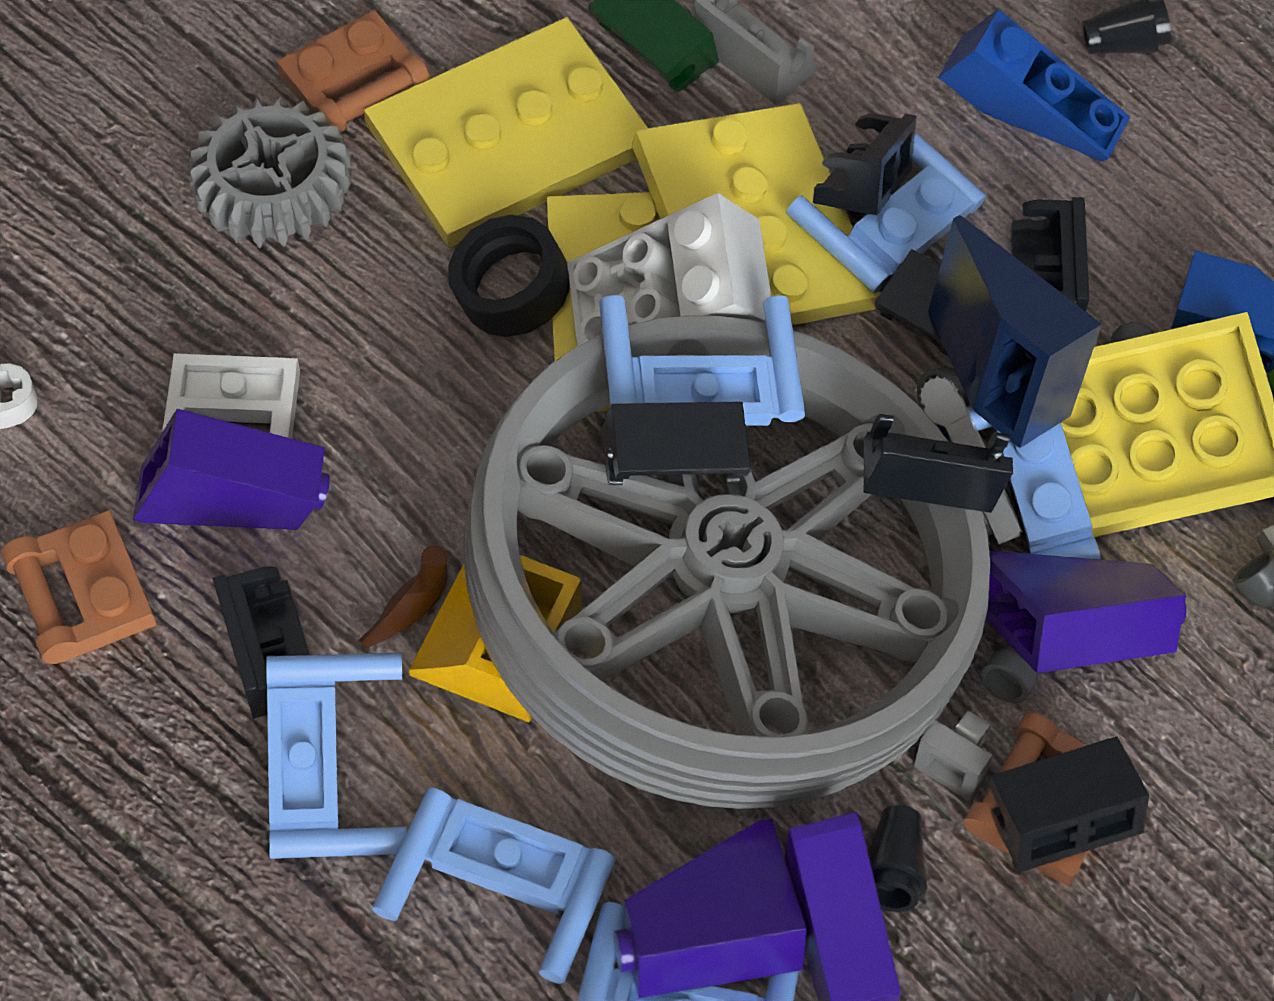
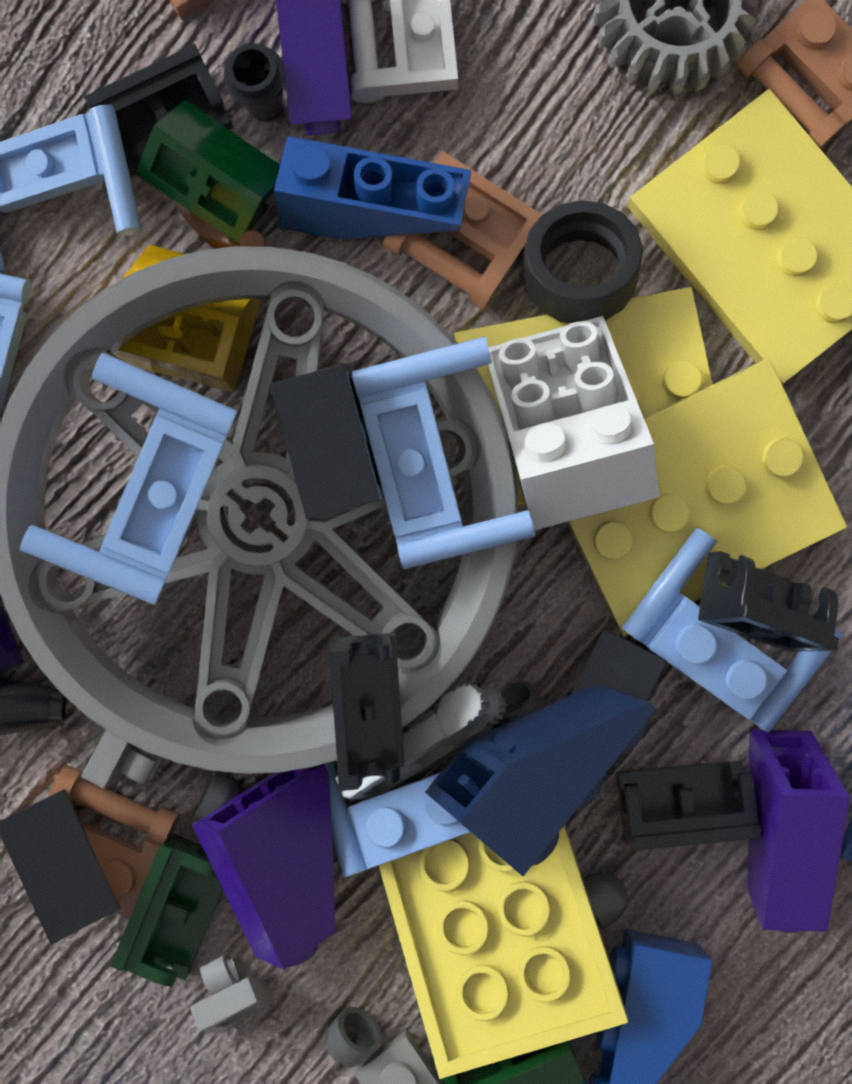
camera: 85 degrees right, 25 degrees up
none -> light blue plate [20,353,238,605]
none -> dark green hinge [110,834,223,987]
none -> dark green hinge [135,100,280,244]
none -> light grey tile [190,956,275,1033]
none -> black cone [223,43,285,122]
none -> blue slope [274,136,471,239]
none -> nougat plate [383,151,542,311]
none -> dark purple slope [748,729,850,933]

